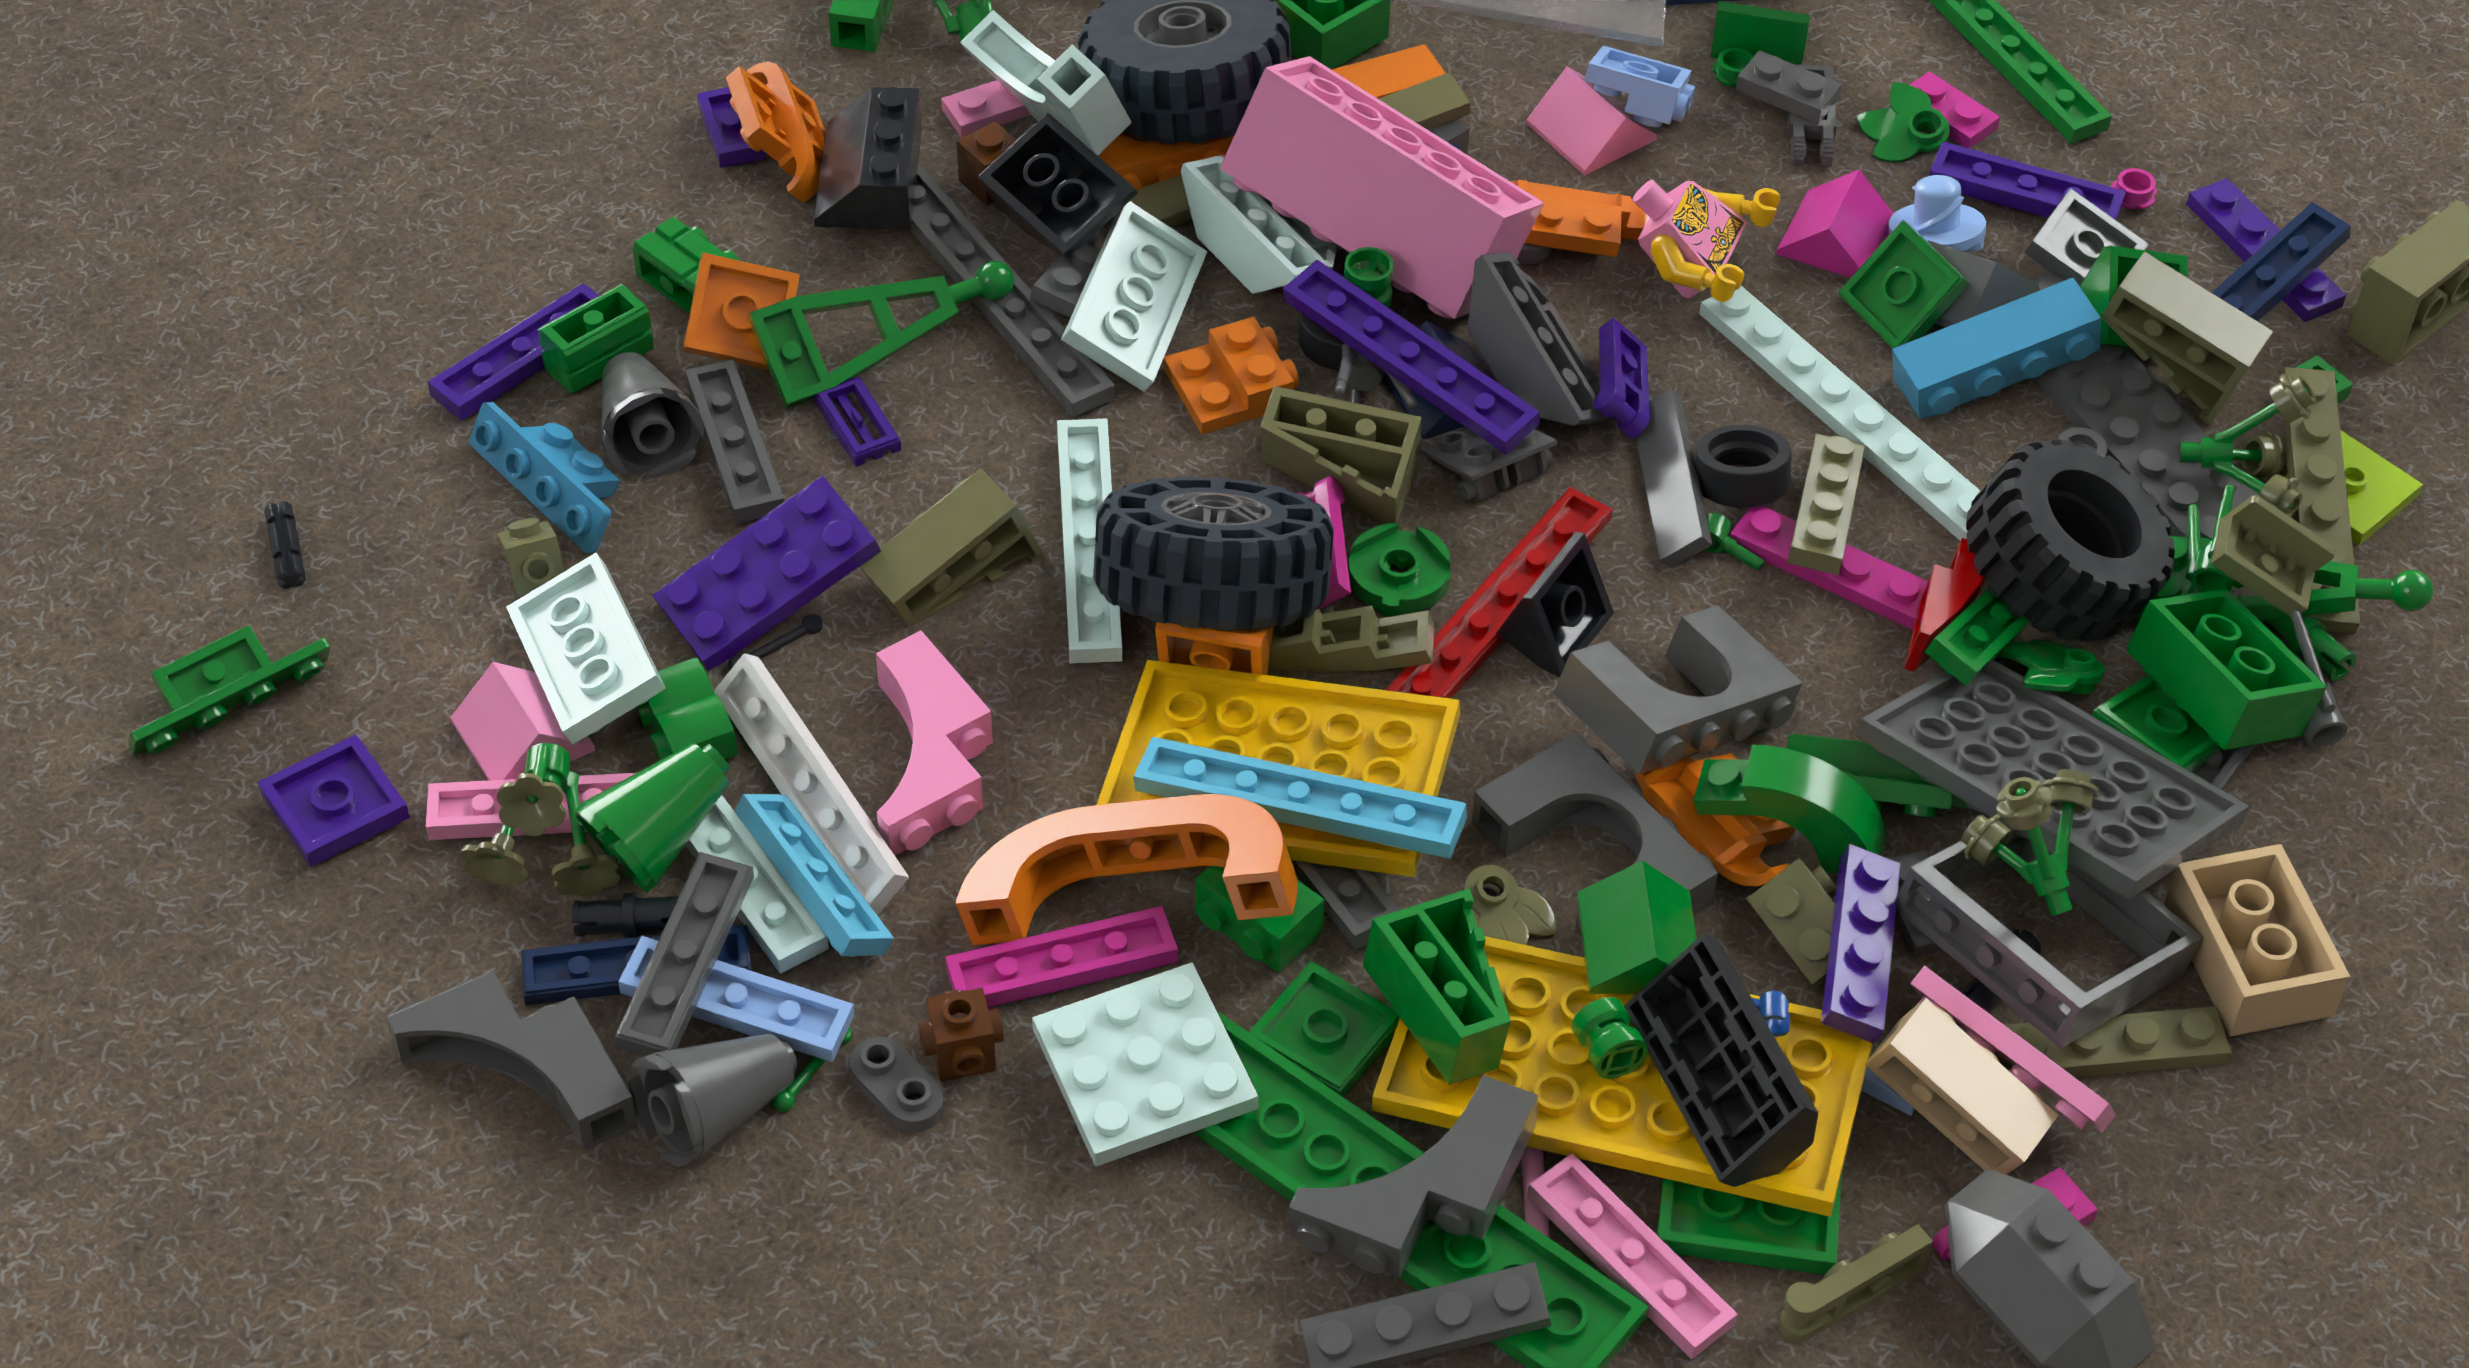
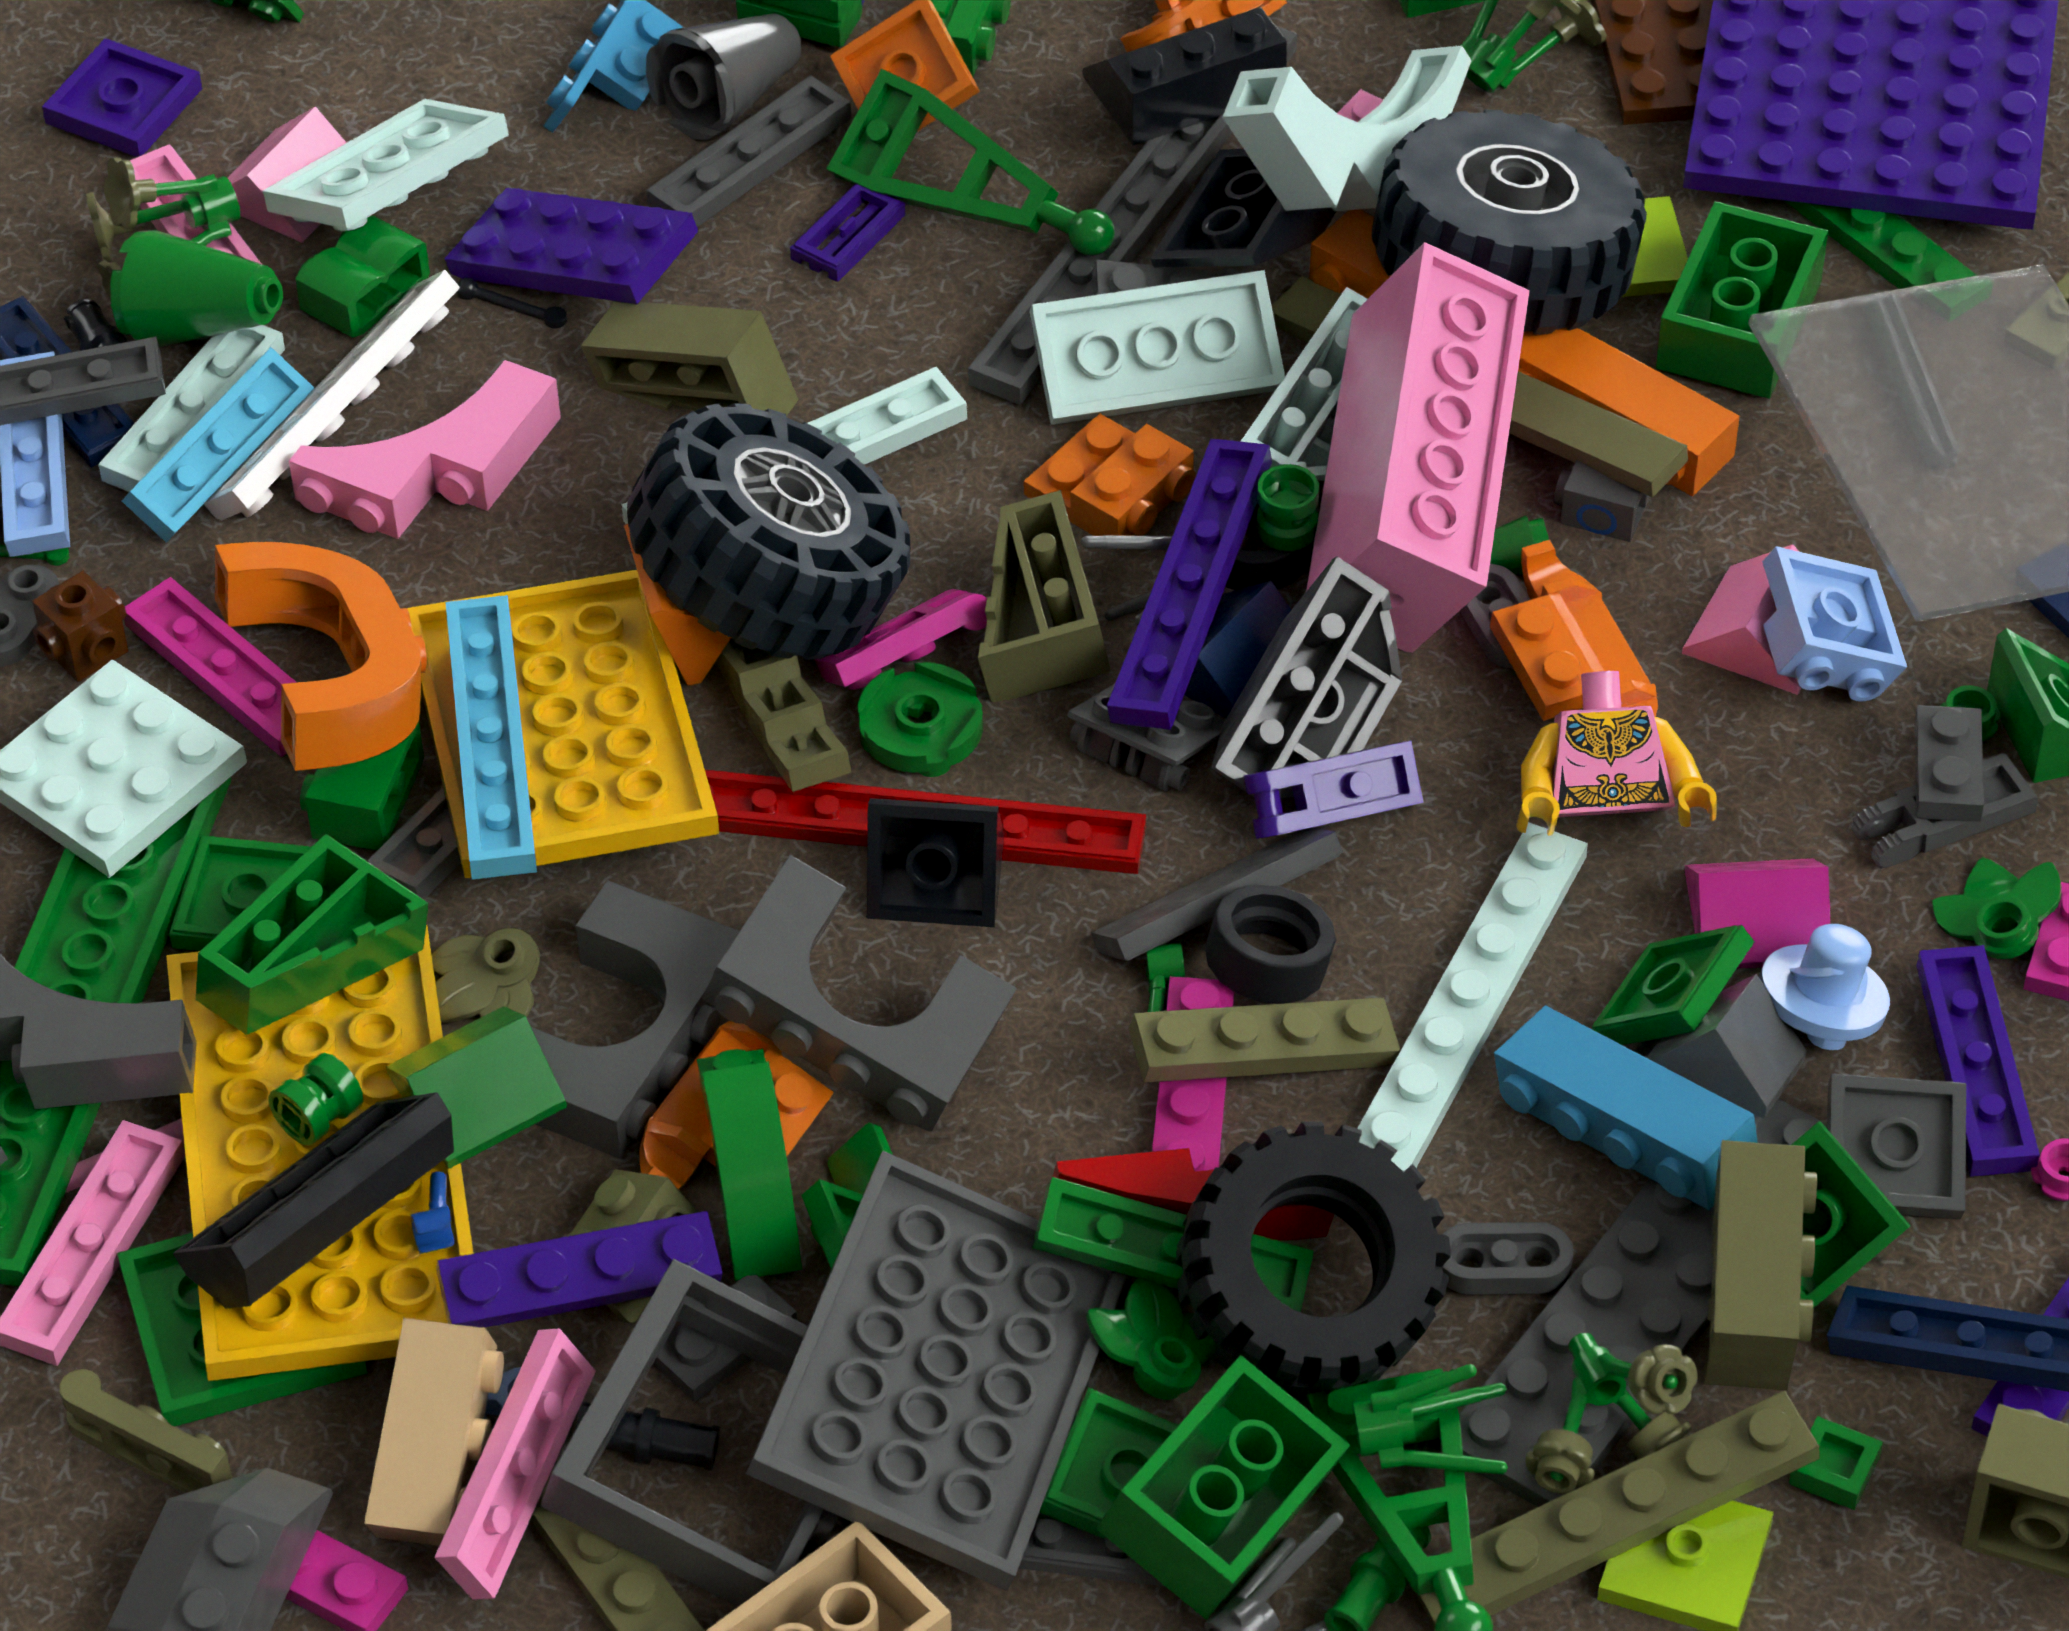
camera: 65 degrees right, 0 degrees up
olive bracket [497,518,565,597] -> none
olive plant [1961,769,2099,916] -> none
olive bracket [2211,495,2335,617] -> none

